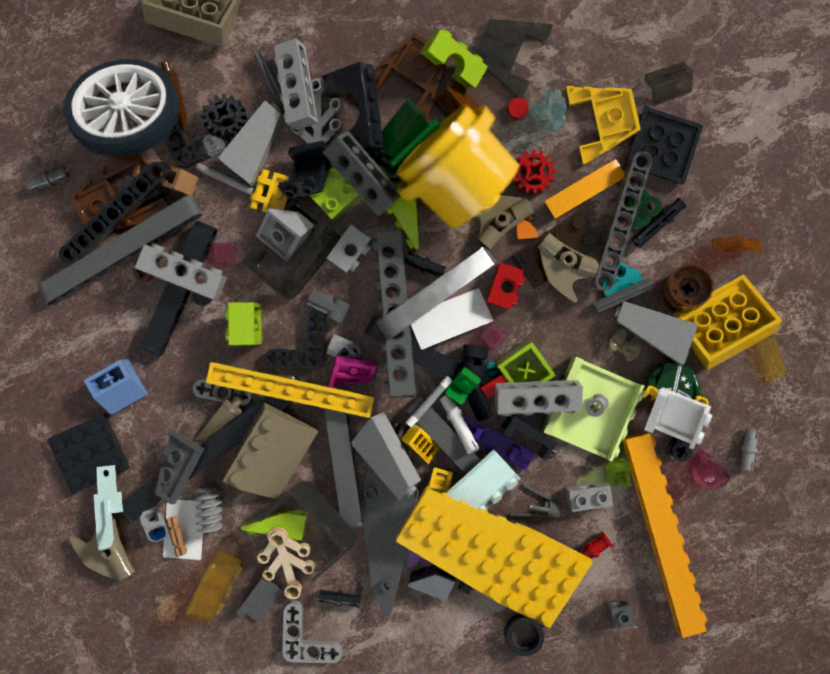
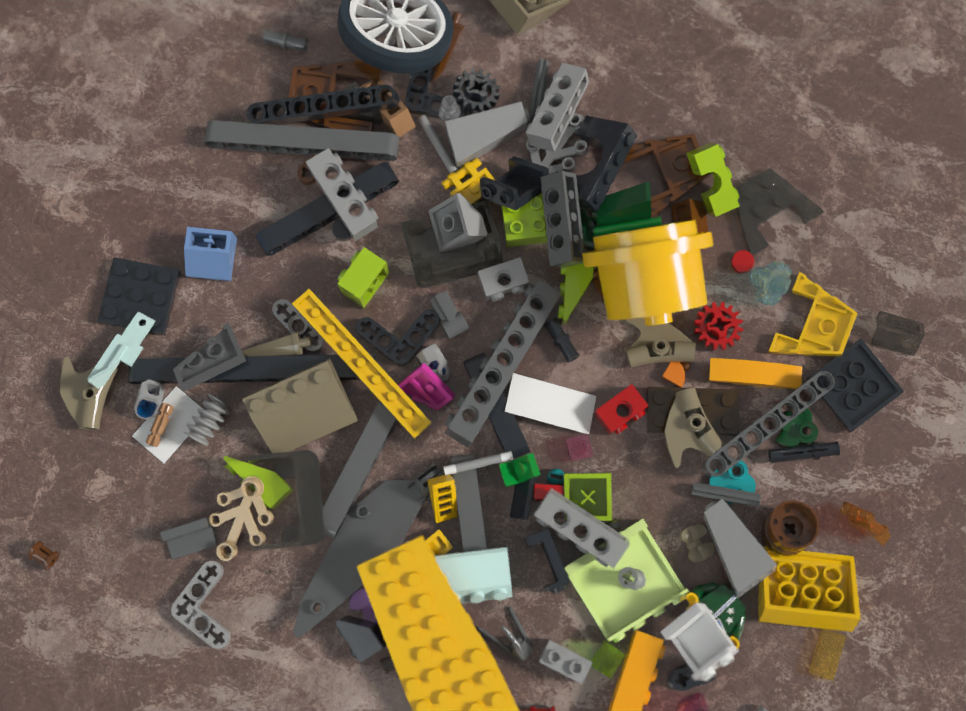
camera: 30 degrees right, 10 degrees down
clear yellow slope [183,549,243,621] -> none
clear pink tile [214,242,236,264] -> none
black pin [318,589,361,608] -> none
light grey slope [351,412,421,500] -> none
beam [376,246,497,340] -> none
white pin [440,395,479,454] -> none
dark purple hinge [454,413,536,471] -> none
black wheel [460,344,489,376] -> none

